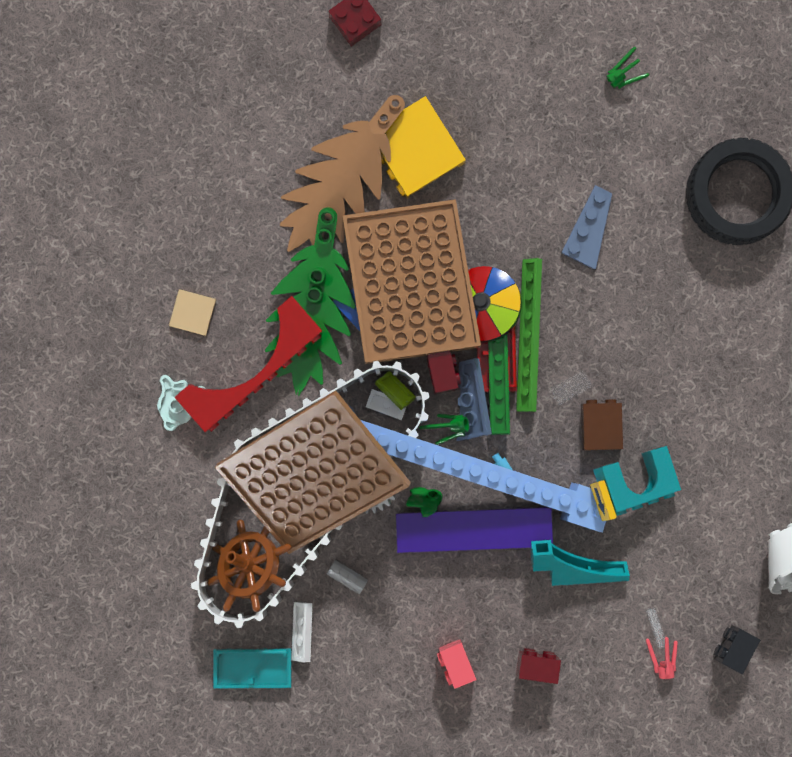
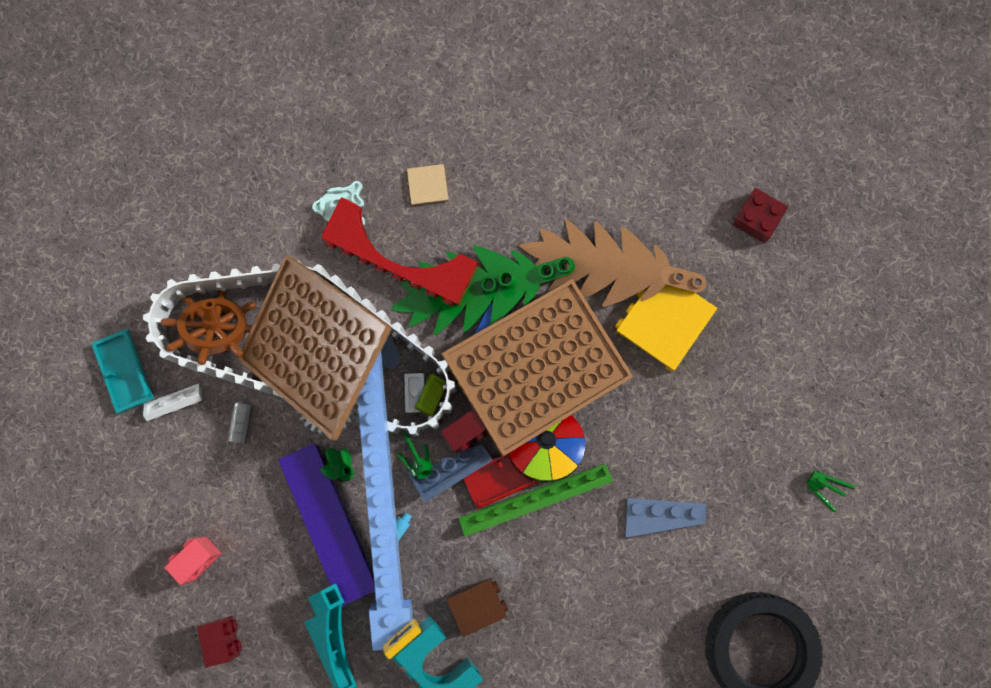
camera: 70 degrees right, 5 degrees down
green tile [488,334,510,435] -> none

